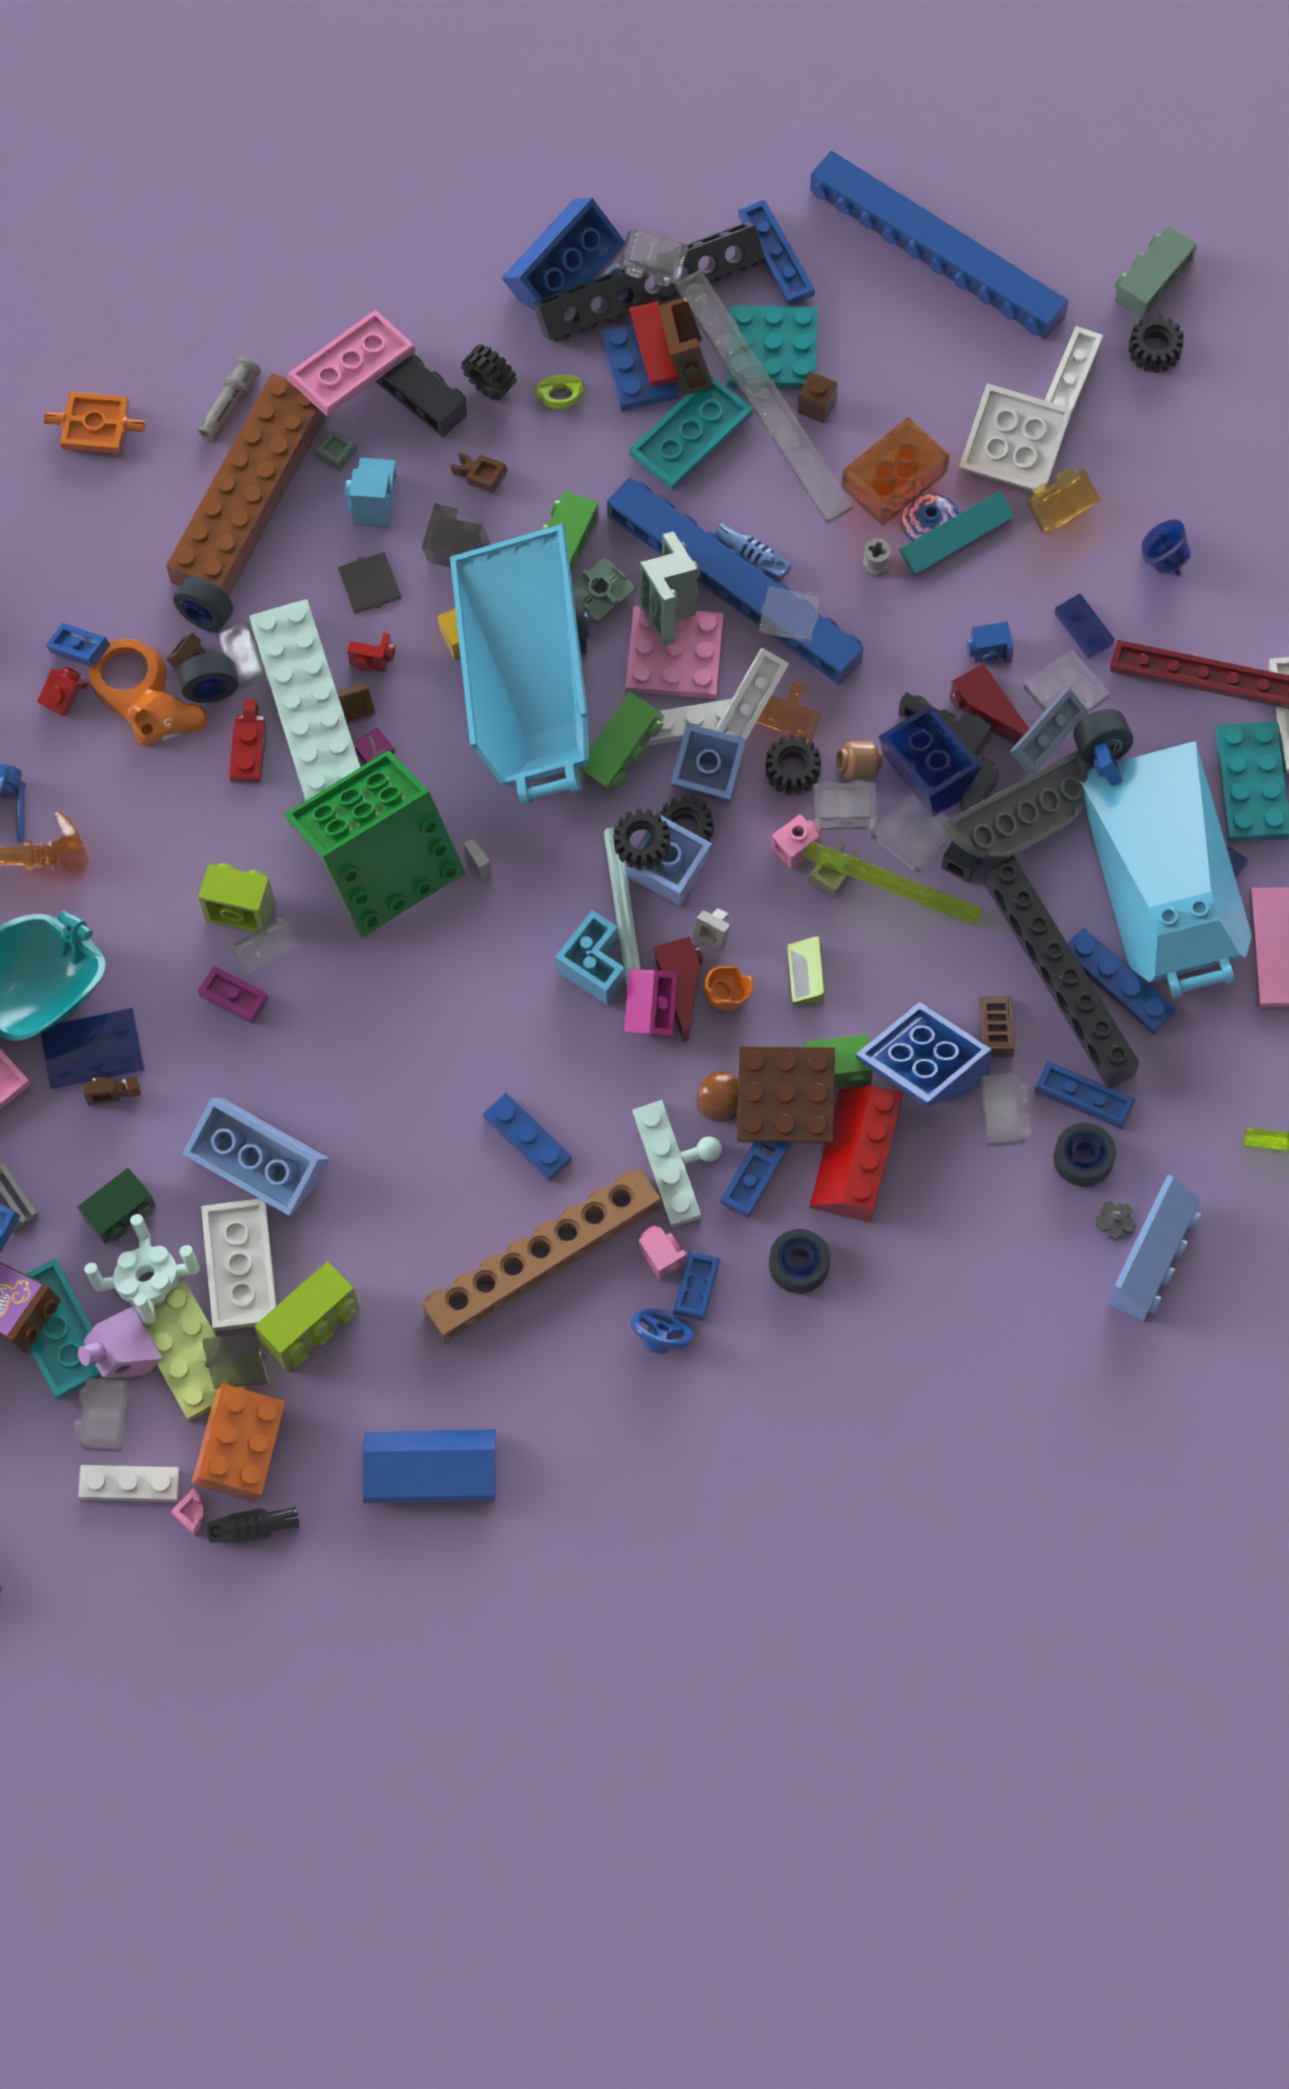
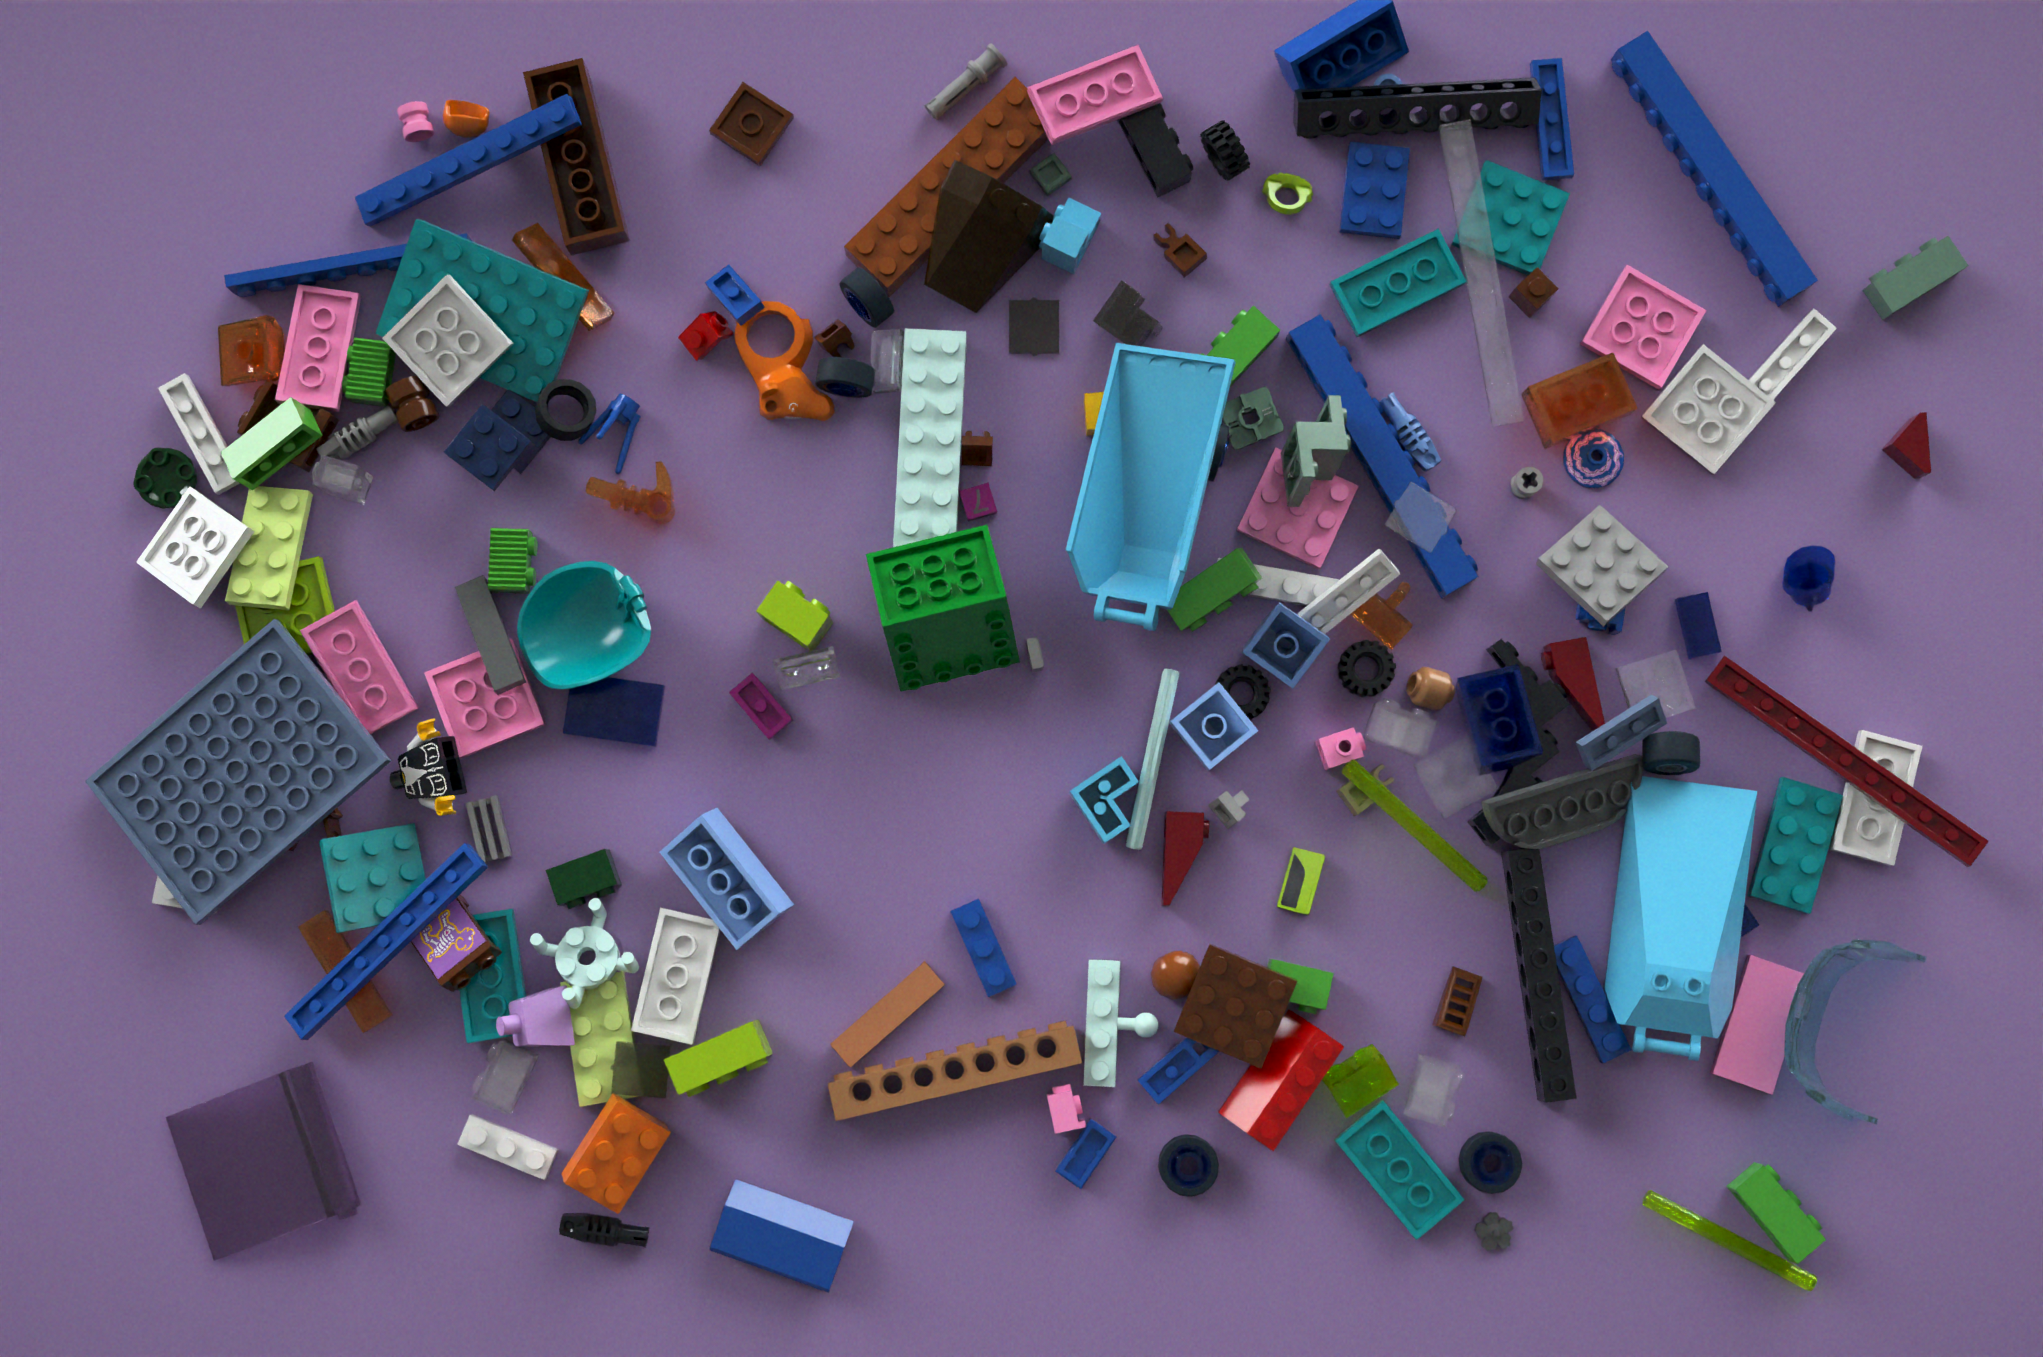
camera: 15 degrees right, 15 degrees up
orange plate [44,392,145,454] -> none
reddish brown plate [82,1076,141,1106] -> none
bright pink tile [171,1488,205,1536] -> none
red hinge [229,698,266,782] -> none
red bracket [347,632,396,672] -> none
black tyre [613,809,670,870] -> none
clear brick [619,229,688,286] -> none
dark pink brick [624,969,678,1036] -> none
red tile [629,301,679,387] -> none
blue piece [631,1309,693,1354] -> none
reddish brown panel [659,297,714,395] -> none
orange hair [703,966,754,1012] -> none
blue slope [856,1002,991,1107] -> none
teal tile [898,490,1015,576] -> none
clear yellow brick [1025,467,1101,532] -> none
blue tile [1034,1061,1135,1130] -> none
blue plate [1093,741,1123,786] -> none
light blue slope [1108,1174,1201,1321] -> none
black tyre [1128,315,1184,373] -> none
none -> reddish brown plate [709,82,794,166]
none -> nougat tile [830,961,945,1068]
none -> dark brown wedge [924,160,1053,313]
none -> clear neon green bracket [1322,1044,1399,1118]
none -> teal plate [1334,1100,1465,1240]
none -> light grey plate [1536,505,1668,627]
none -> bright pink plate [1580,265,1707,390]
none -> dark red slope [1882,412,1931,479]

